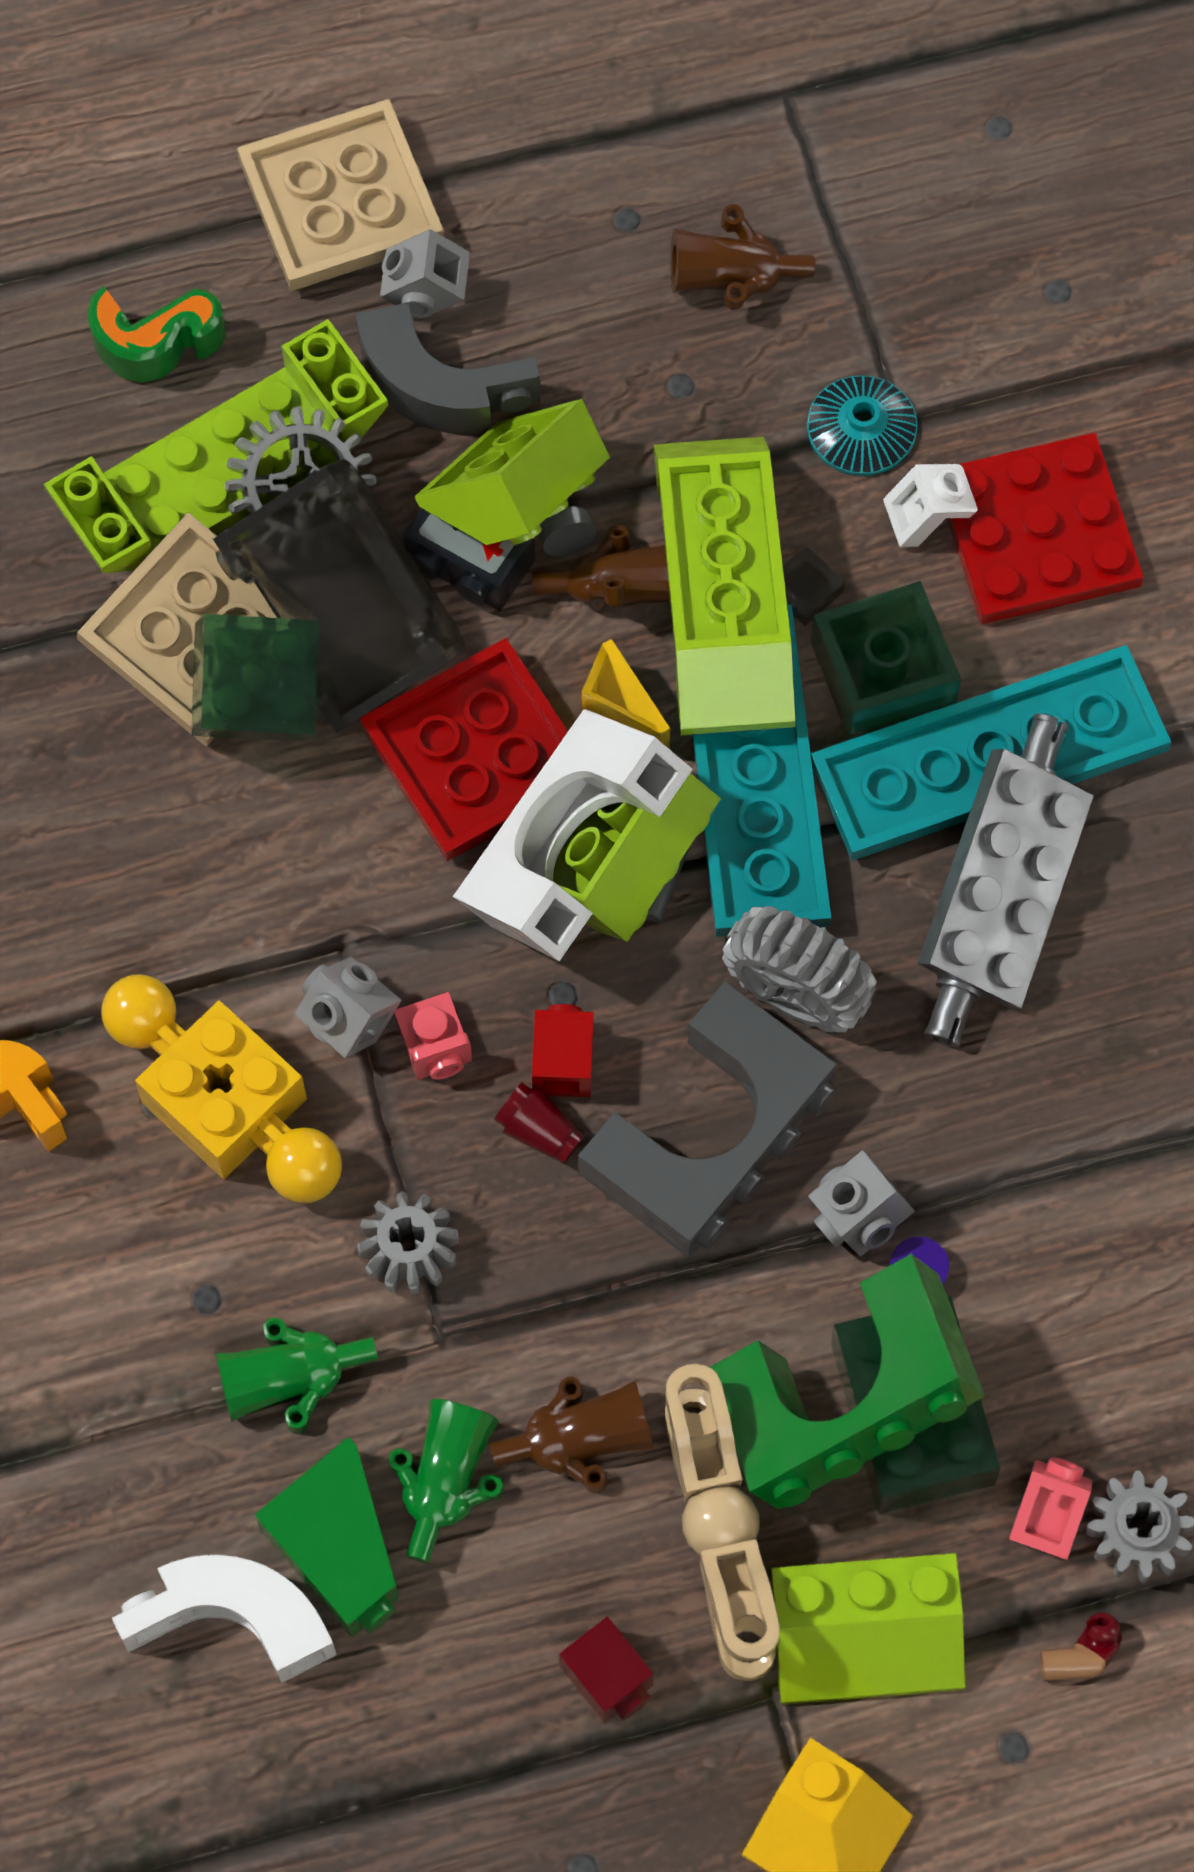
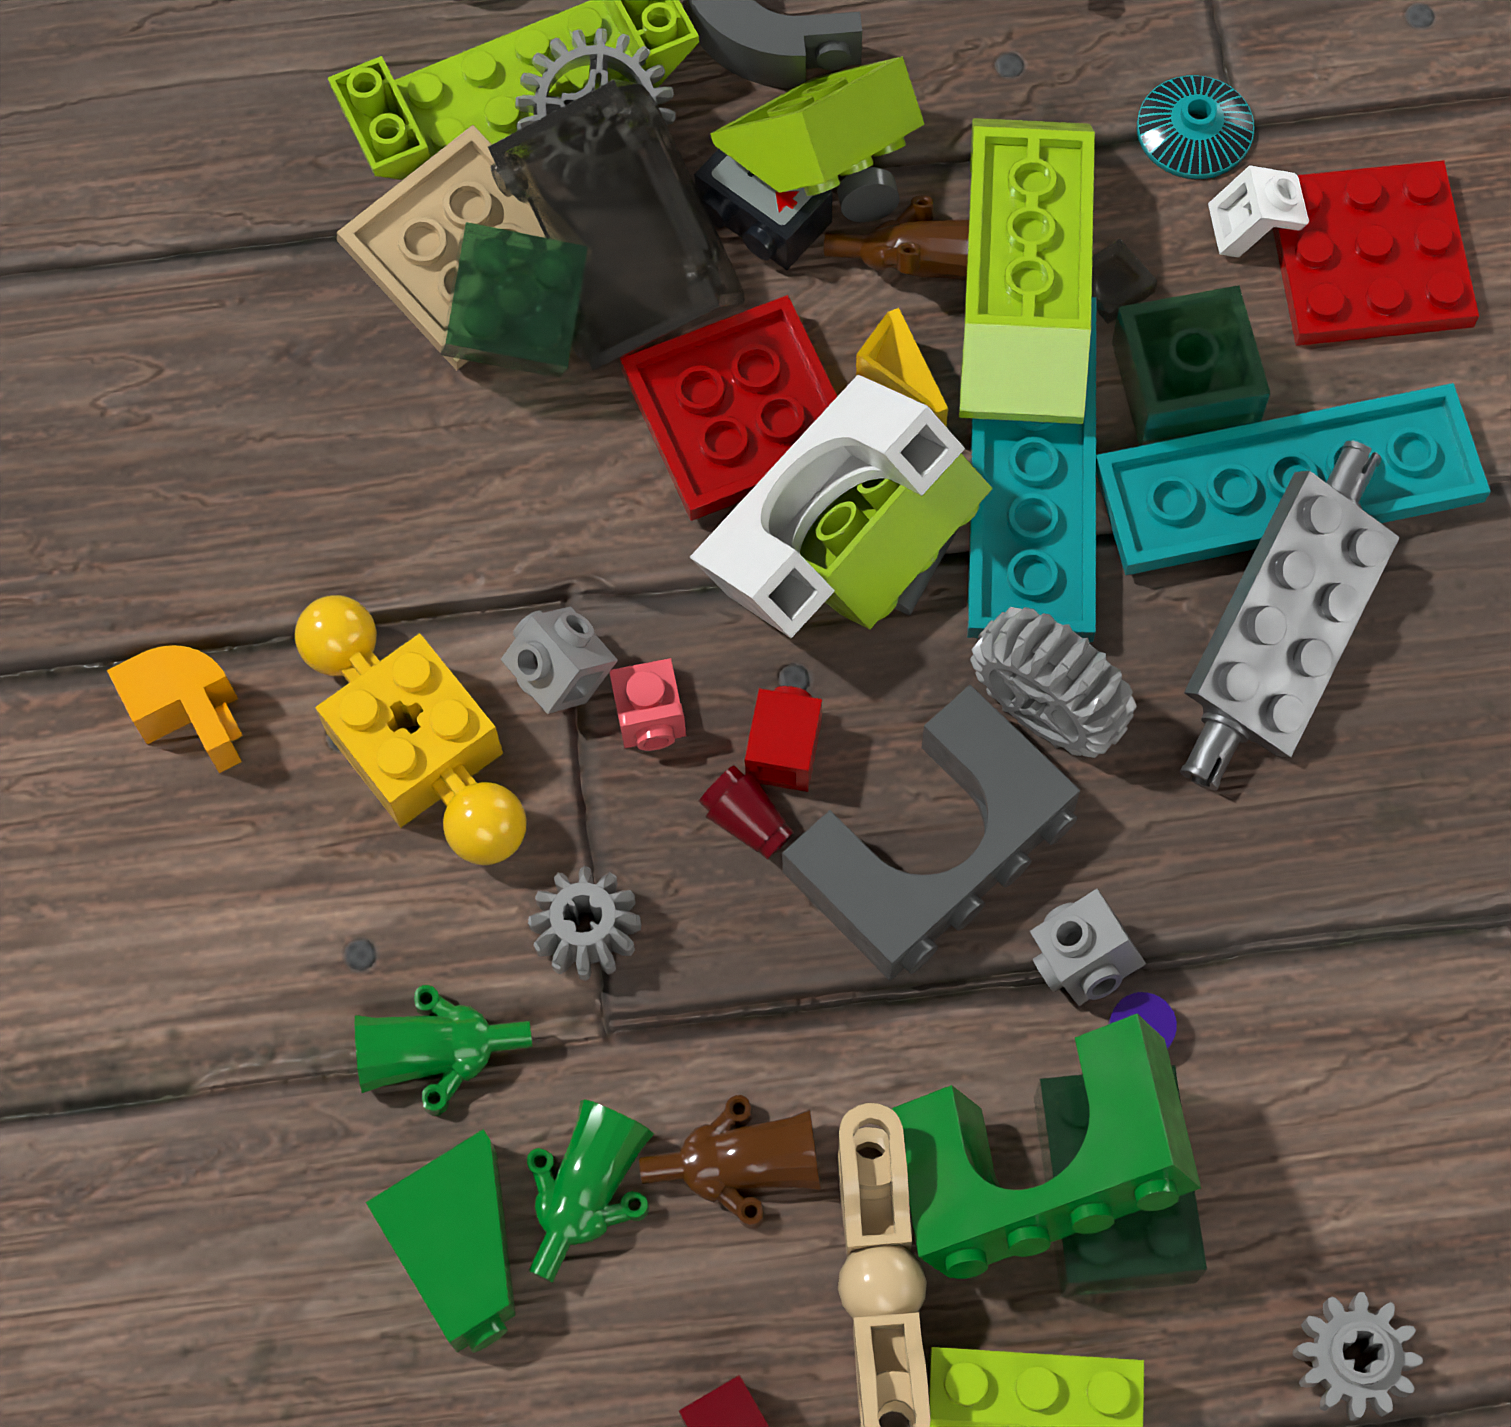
camera: 10 degrees right, 0 degrees up
white arch [112,1555,337,1683] -> none
coral bracket [1009,1457,1093,1560] -> none

